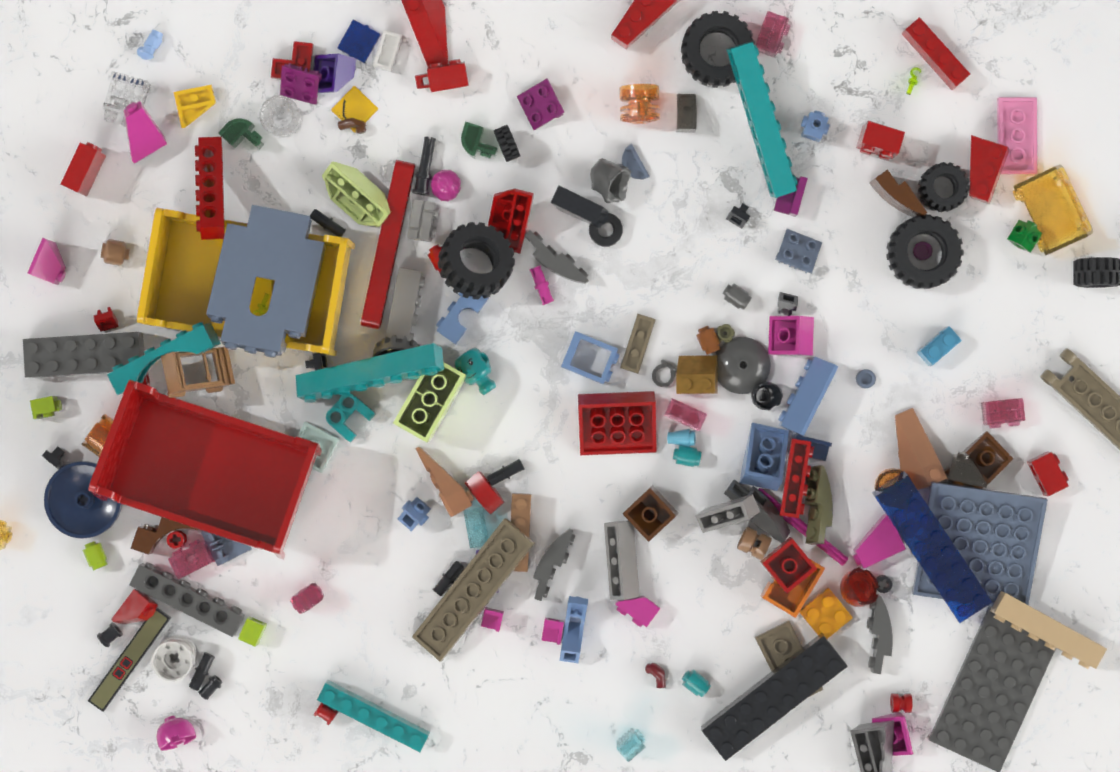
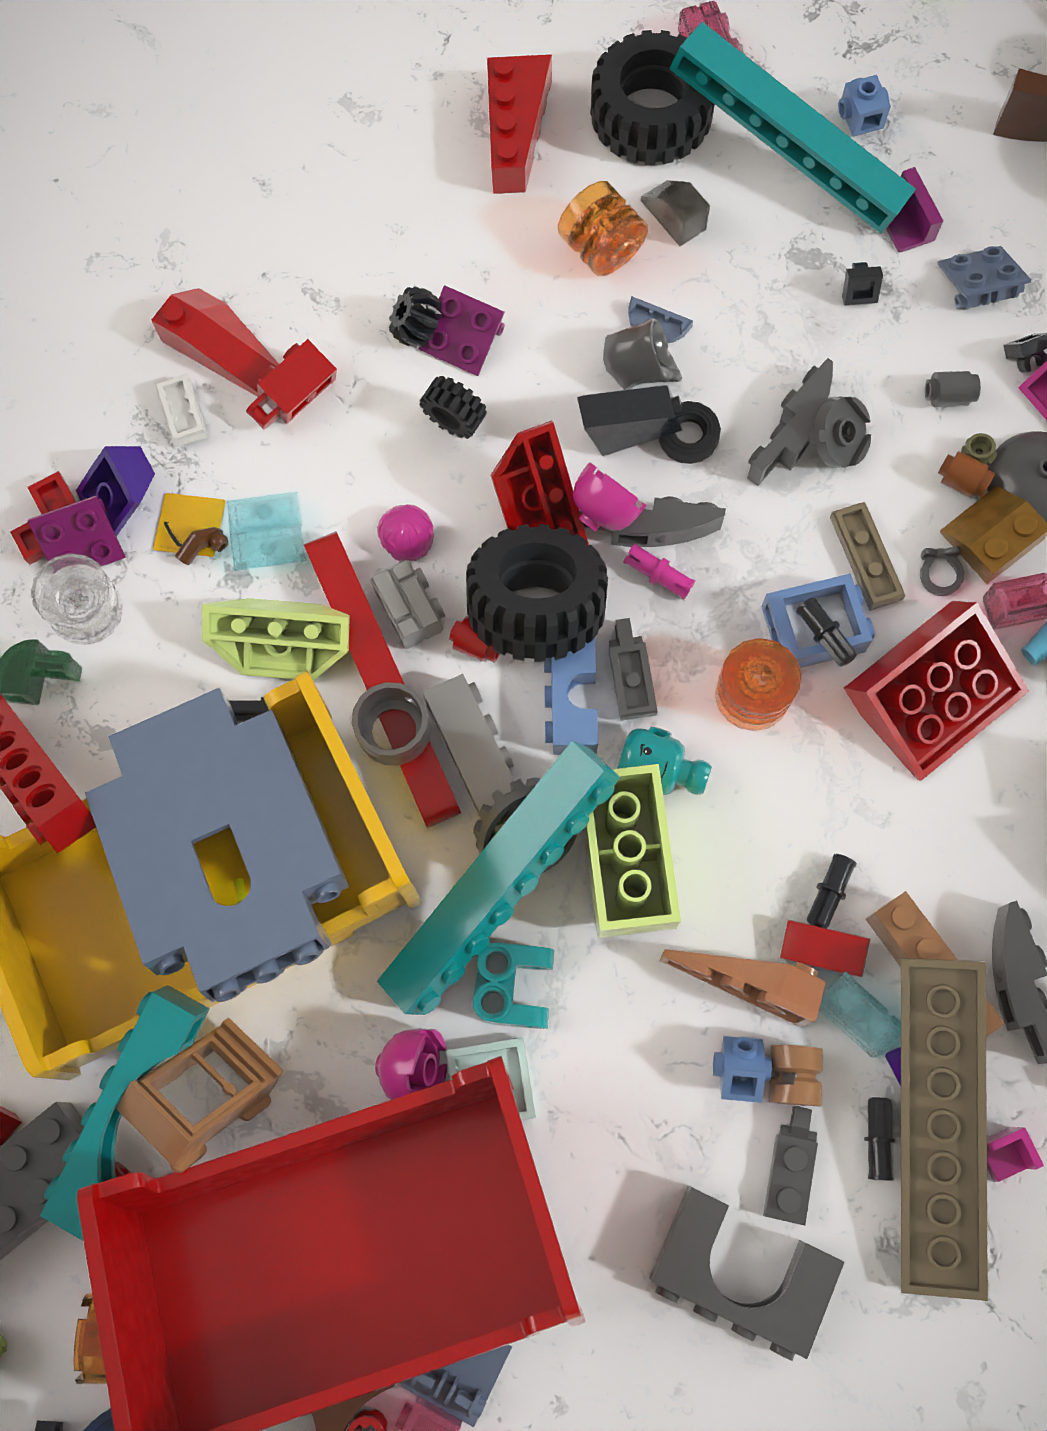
camera: 30 degrees left, 15 degrees down
clear pink gear [290,583,324,614] -> none
black tile [305,353,328,370] -> none
clear blue piece [337,19,381,64] -> none
black pin [412,136,436,196] -> none
clear green brick [461,121,498,159] -> none
red brick [856,121,905,161] -> none
none -> clear light blue slope [227,491,306,571]
none -> flat silver piece [351,682,431,766]
none -> dark pink cylinder [375,1028,447,1100]
none -> black gear [389,286,442,348]
none -> dark pink cylinder [573,462,647,532]
none -> dark grey hinge [609,618,658,721]
none -> dark grey arch [649,1185,845,1361]
none -> clear orange wheel [715,638,801,731]
none -> dark grey slope [747,358,833,486]
none -> dark grey hinge [763,1106,818,1226]
none -> medium nougat wheel [769,1045,823,1107]
none -> black axle [796,597,857,667]
none -> dark grey plate [808,396,871,468]

